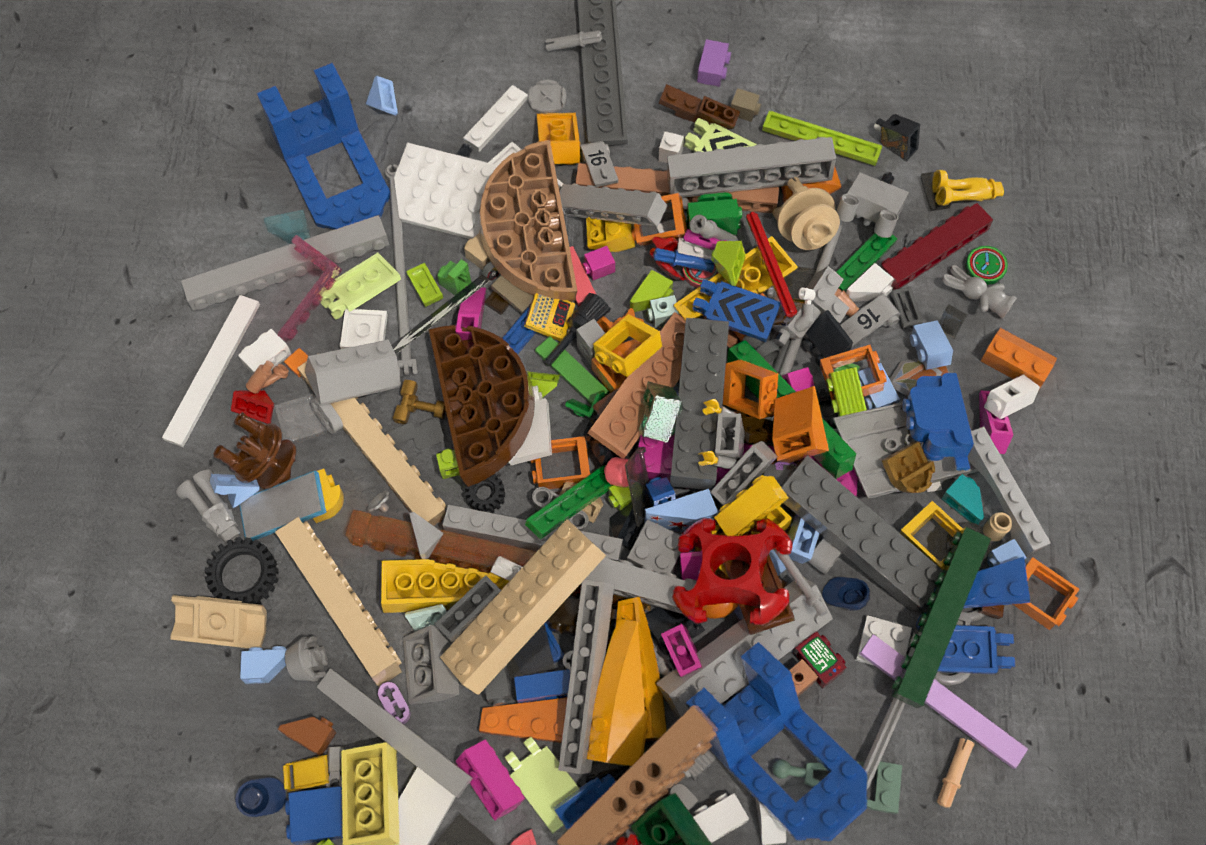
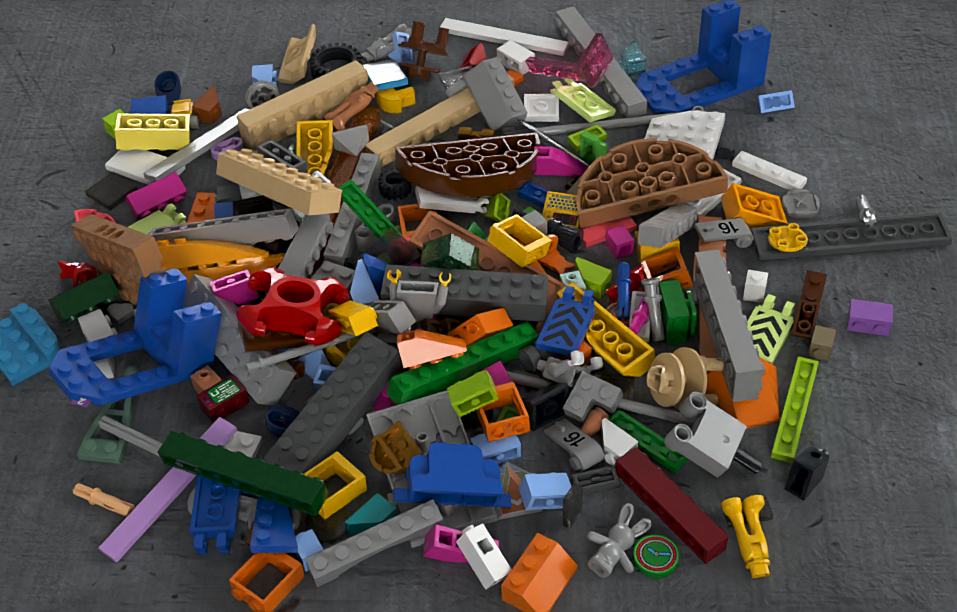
camera: 90 degrees right, 20 degrees down
nougat plant [246,360,289,393] -> none
lime slope [711,241,746,286] -> none
red axle [746,211,797,318] -> none
tan brick [983,513,1012,541] -> none
none -> nougat piece [323,82,379,132]
none -> yellow dish [768,223,808,252]

